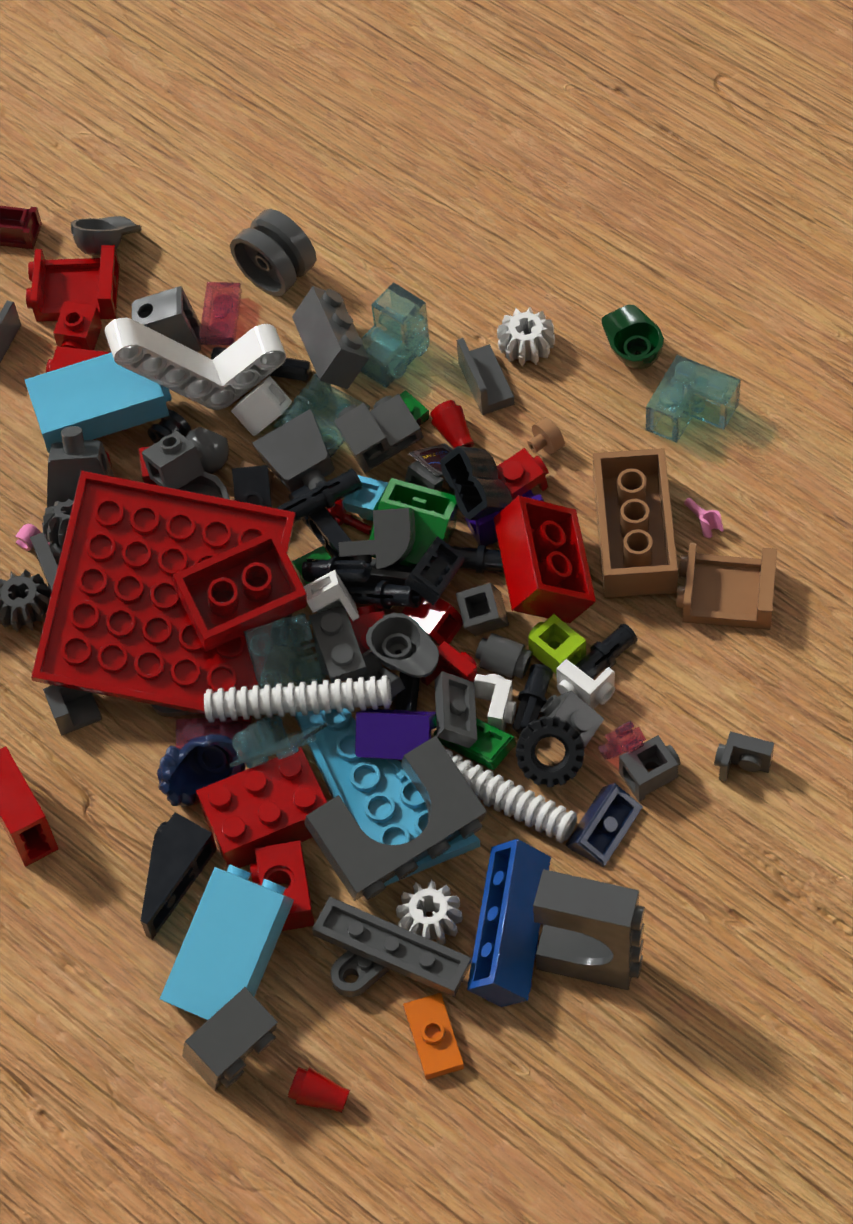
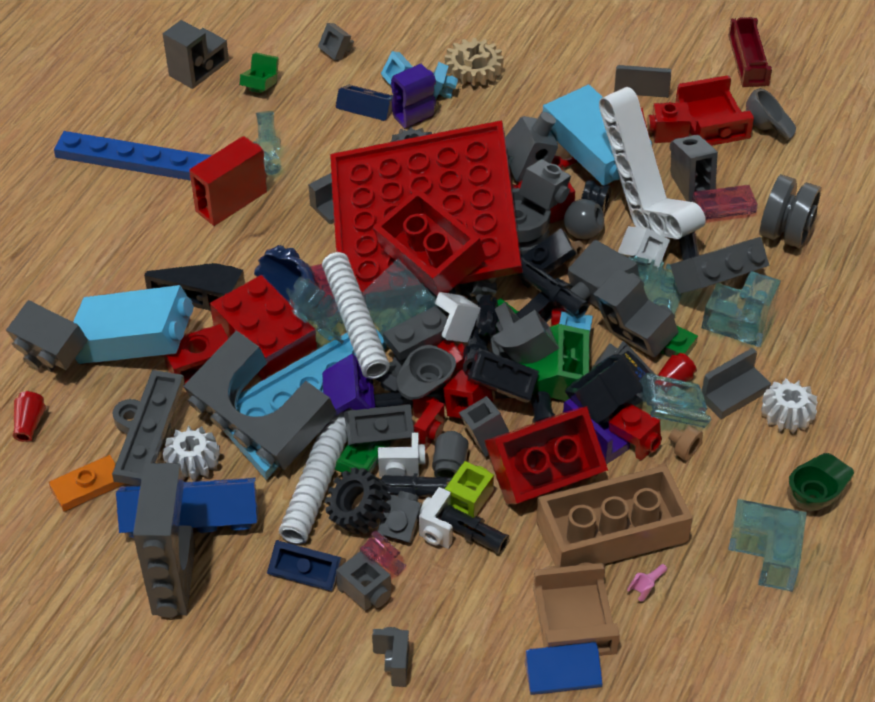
camera: 70 degrees right, 10 degrees down
none -> blue slope [525,642,602,695]
none -> clear light blue plate [640,373,712,428]

